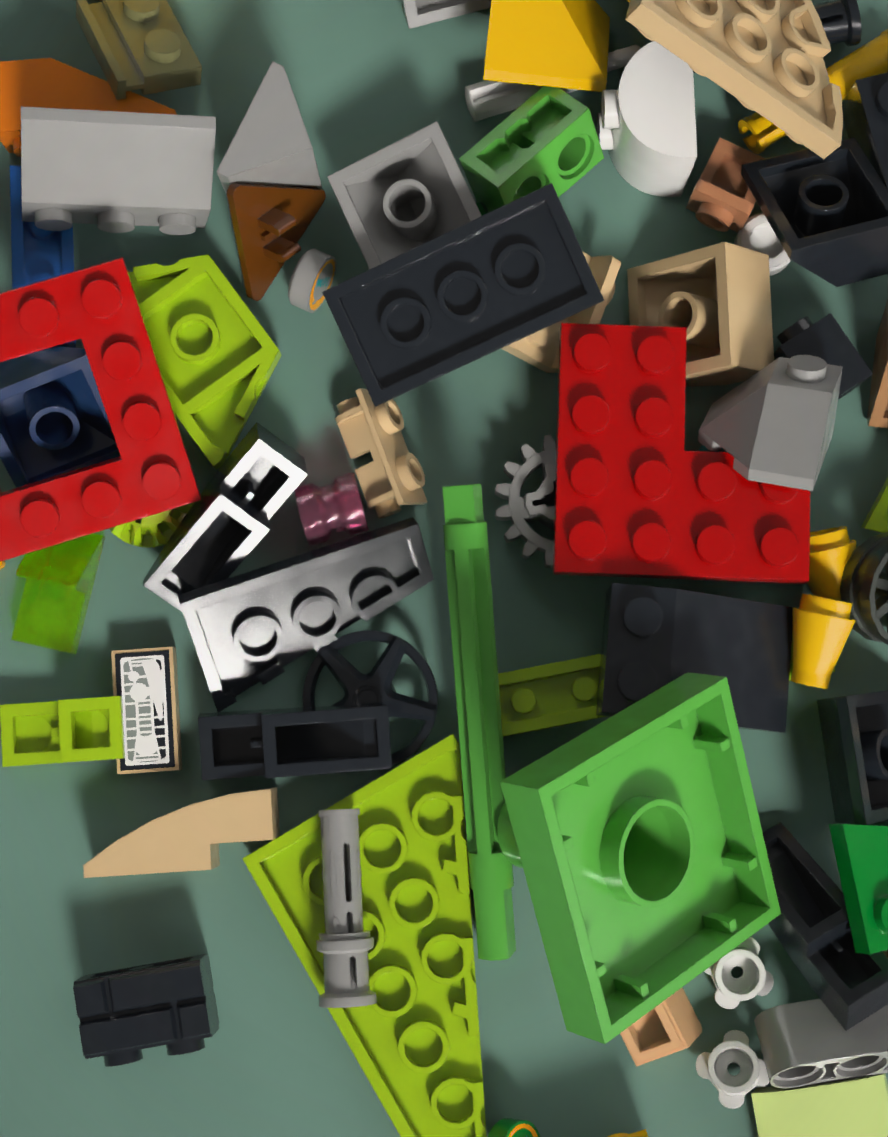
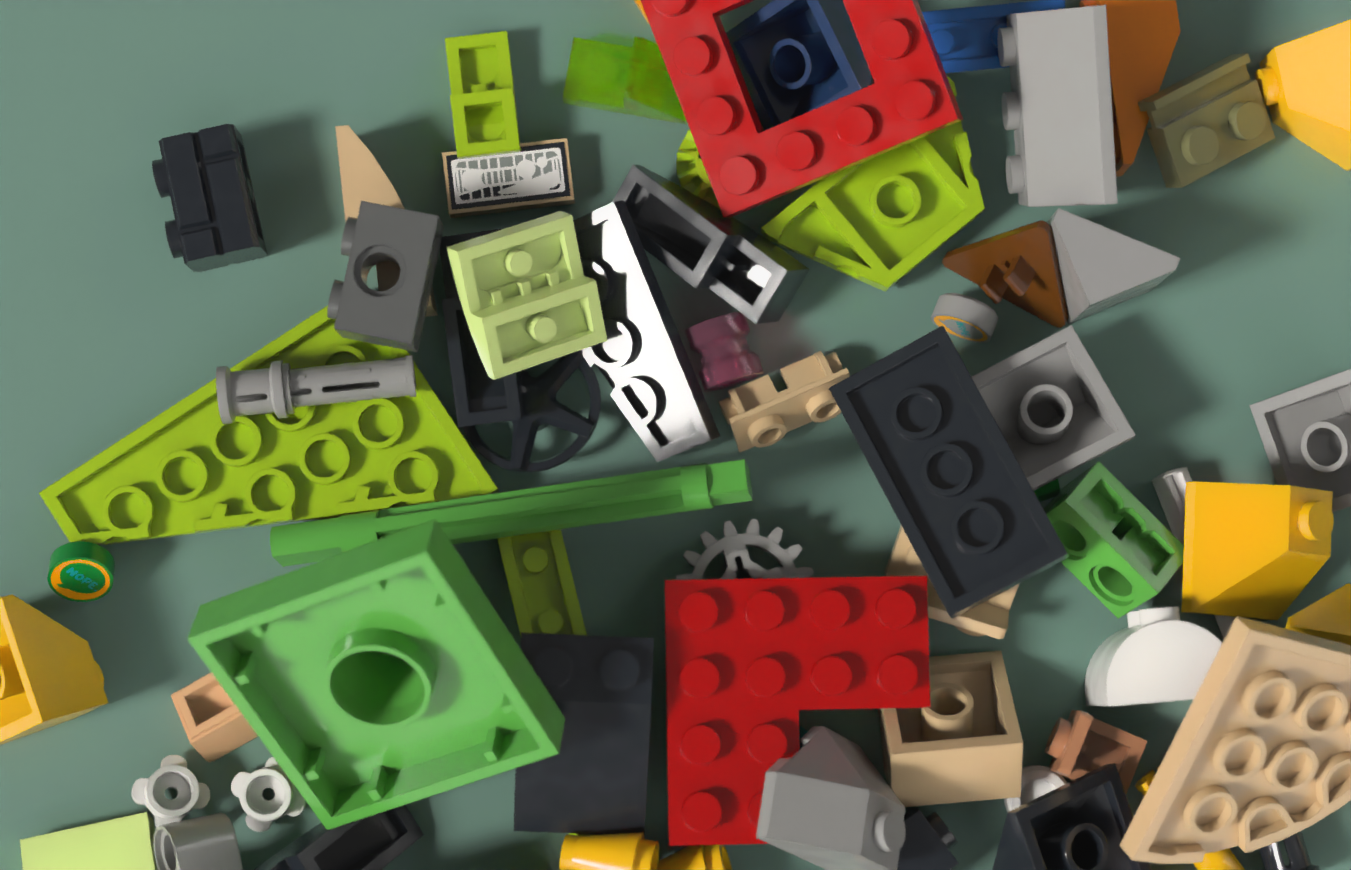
camera: 80 degrees right, 0 degrees up
none -> dark grey brick [327,201,444,352]
none -> yellowish green slope [446,211,608,380]

